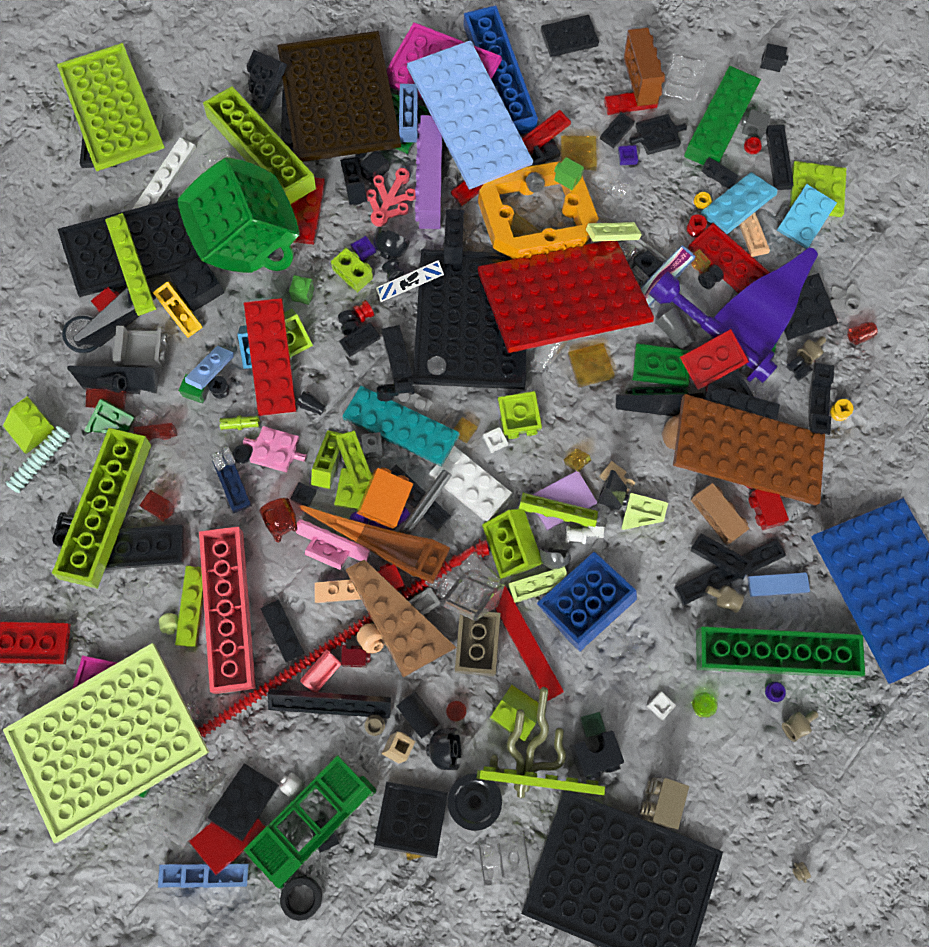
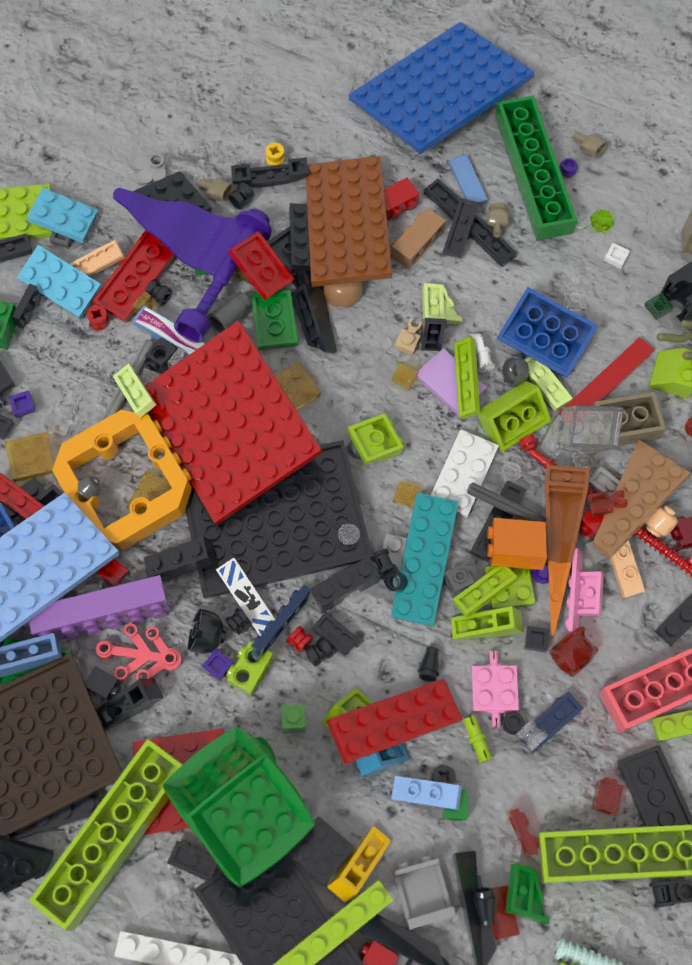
camera: 105 degrees left, 5 degrees down
white plate [483,427,508,453] -> none
bright green brick [554,157,584,190] -> none
yellow plate [693,192,712,209] -> none
clear red brick [848,322,878,345] -> none
none -> dark blue plate [251,585,311,662]
none -> clear red plate [587,490,627,517]

